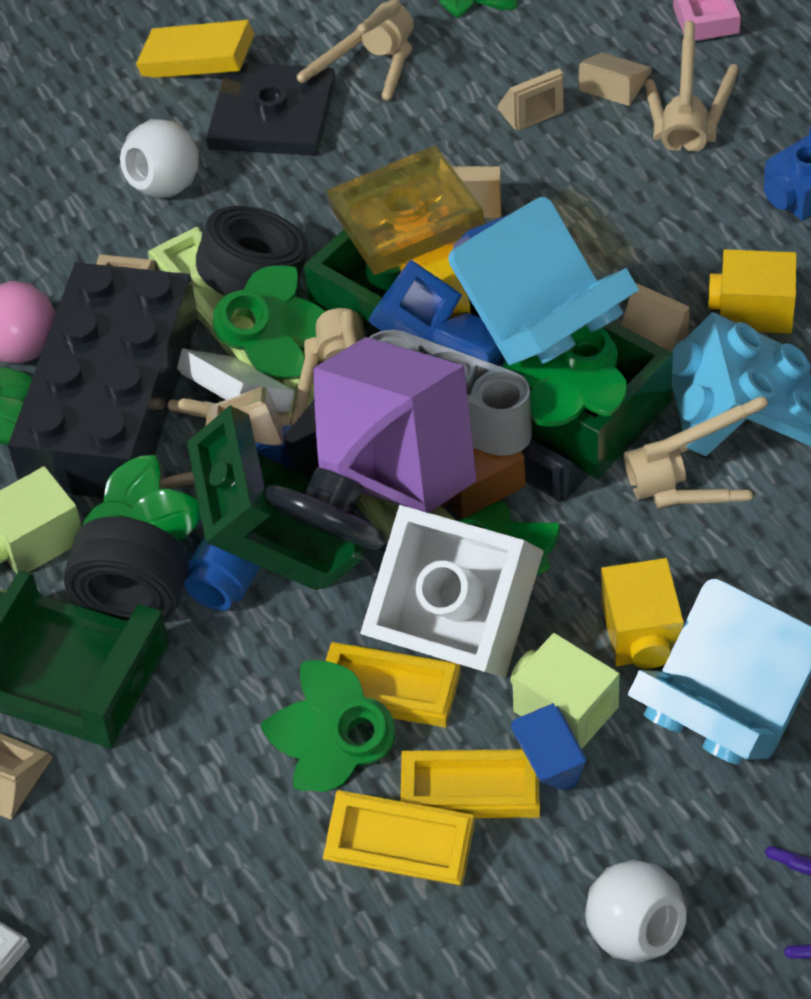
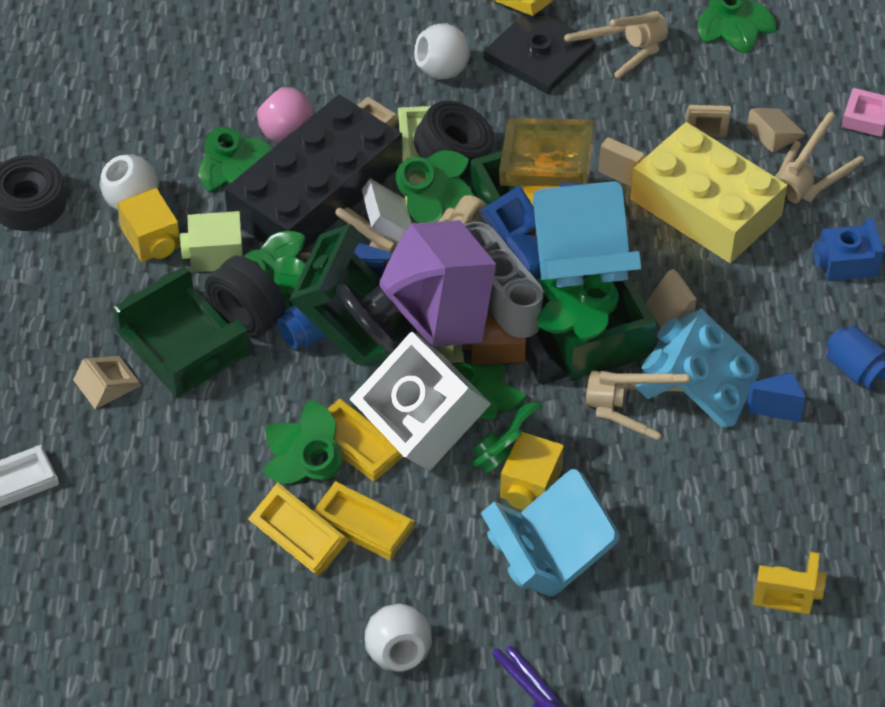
camera: 25 degrees right, 0 degrees up
tan slope [205,386,284,446] -> none
yellowish green brick [510,633,620,749] -> none
blue slope [511,703,587,791] -> none
yellow brick [708,249,797,334] -> none
none -> green plate [470,402,543,473]
none -> light yellow brick [630,122,787,263]

